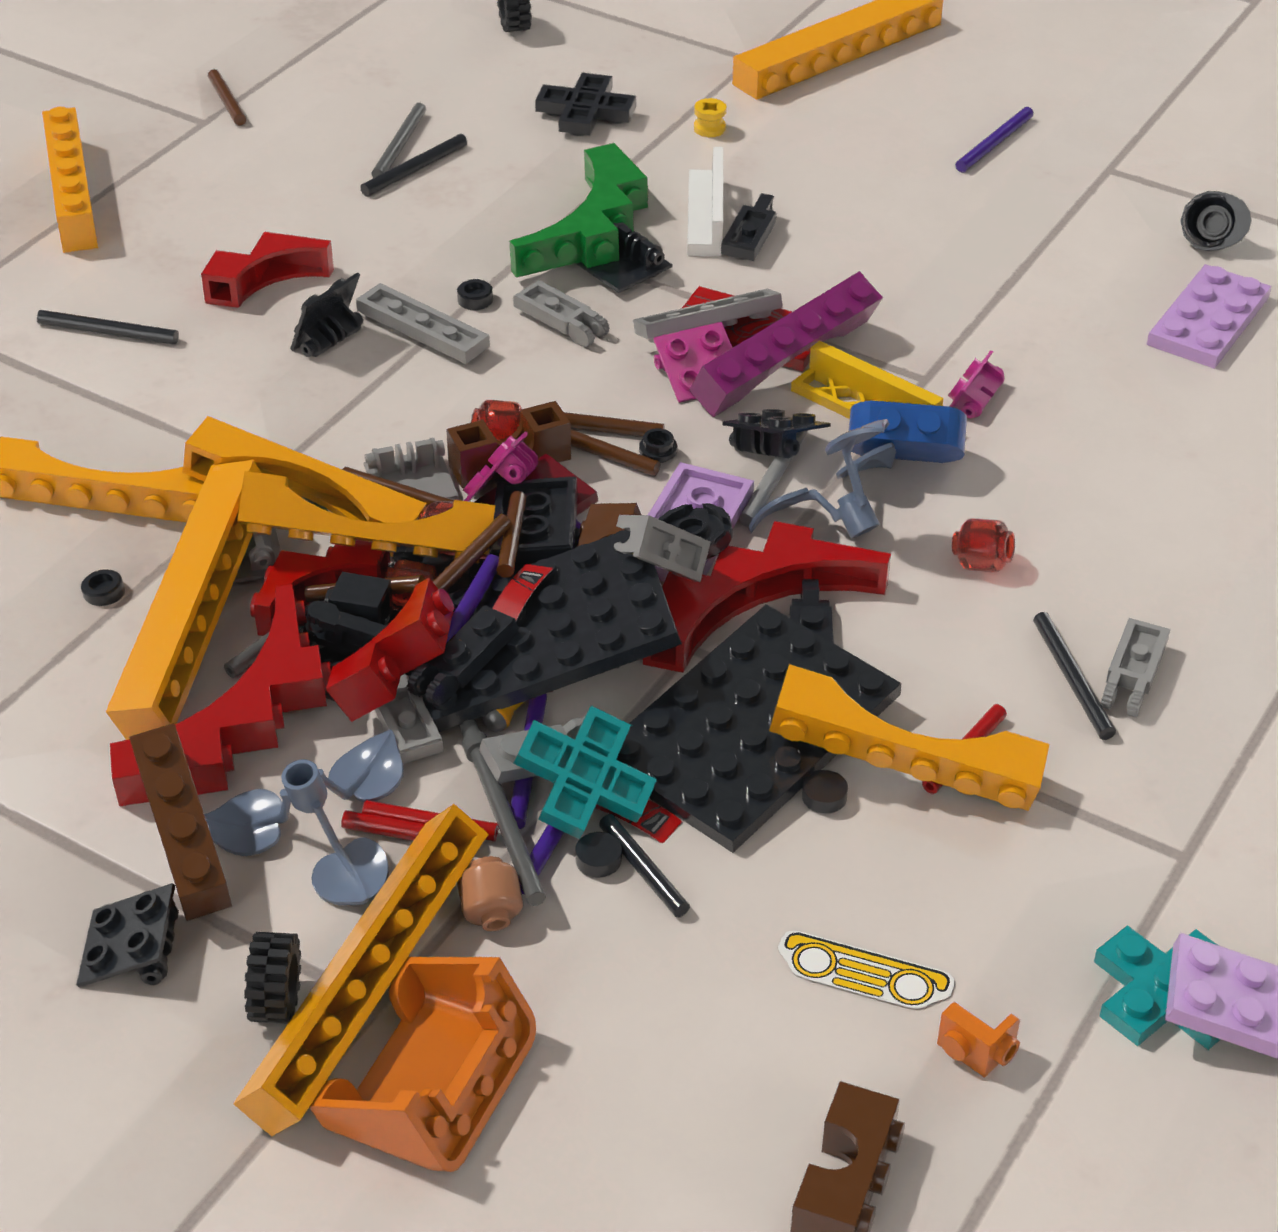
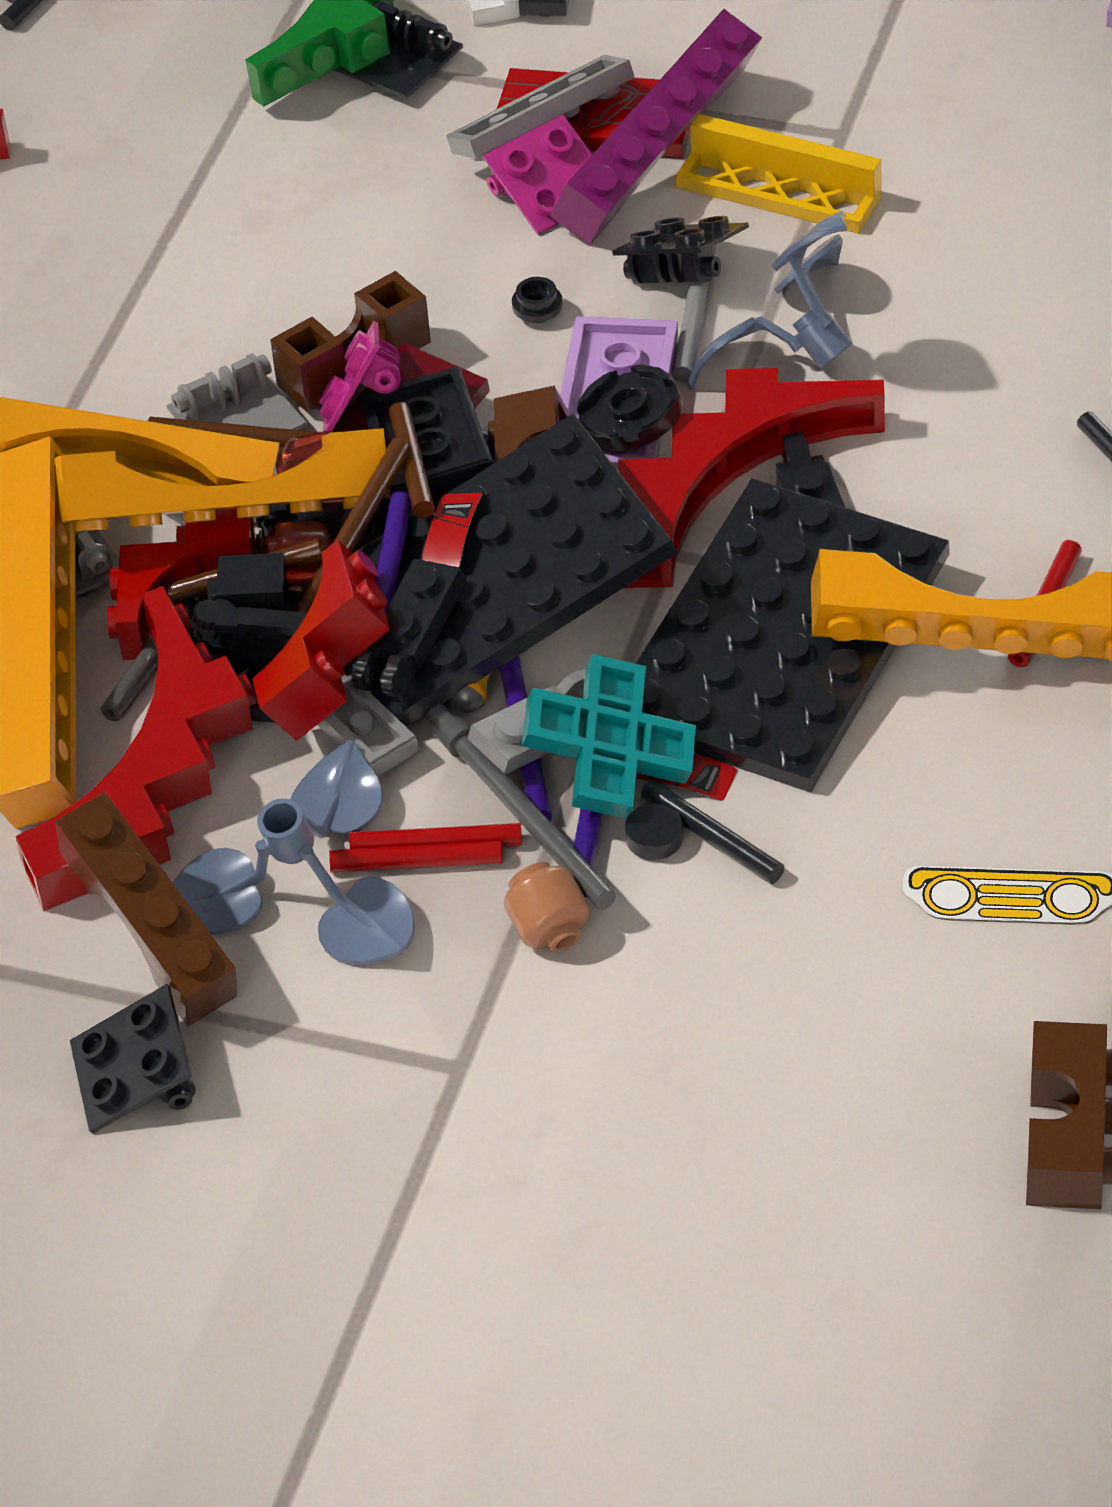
camera: 10 degrees left, 5 degrees up
light orange brick [233,804,488,1137] -> none
black tyre [244,932,301,1024] -> none
black hinge [290,272,364,357] -> none
orange windscreen [309,957,536,1172] -> none
light grey plate [356,283,490,364] -> none
black tile [457,279,493,310] -> none
clear red head [471,399,522,440] -> none
light grey hinge [513,280,610,348] -> none
reddish brown bar [564,412,665,437] -> none
reddish brown bar [571,429,661,476] -> none
light grey hinge [614,515,711,582] -> none
black tile [802,770,848,814] -> none
blue brick [849,400,967,463] -> none
dark pink hinge [948,350,1005,419] -> none
clear red head [951,518,1015,572] -> none

